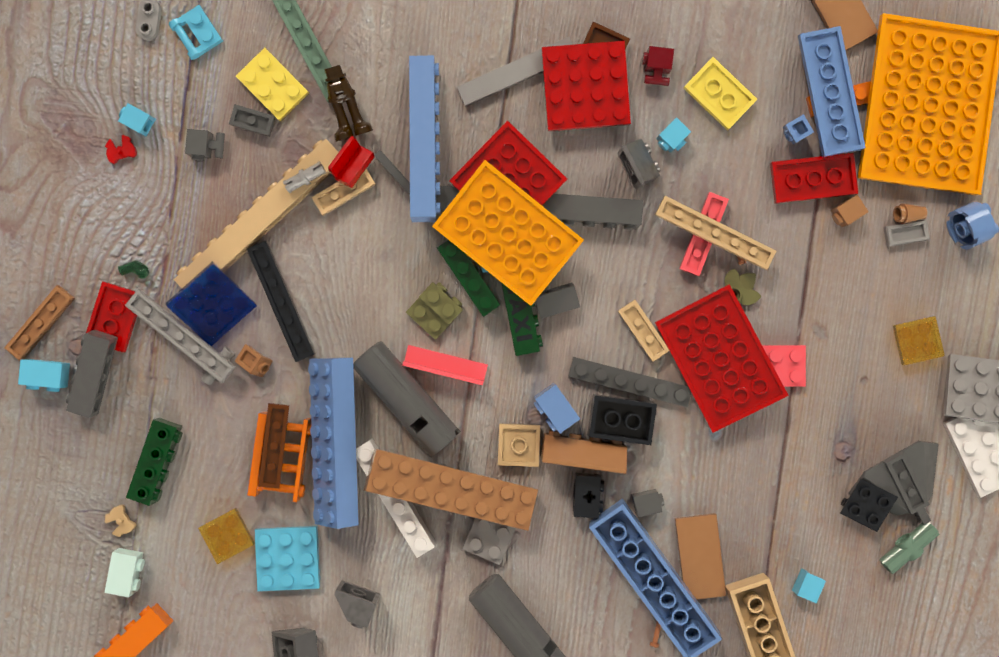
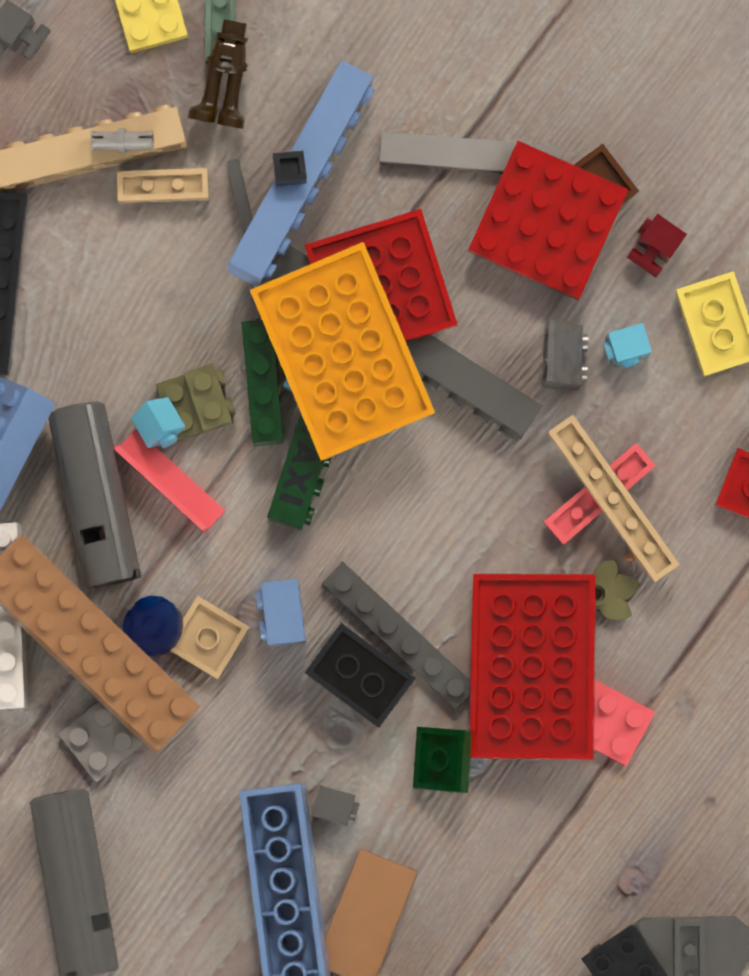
camera: 25 degrees right, 5 degrees down
dark grey plate [229,104,276,137] -> none
red panel [328,136,375,188] -> none
dark grey hinge [535,283,580,319] -> none
medium nougat slope [541,430,627,474] -> none
black brick [573,473,604,518] -> none
tan plate [618,299,670,362] -> none
none -> clear blue tile [122,595,183,657]
none -> medium azure brick [131,397,185,448]
none -> black plate [272,151,307,186]
none -> dark green plate [413,727,472,793]

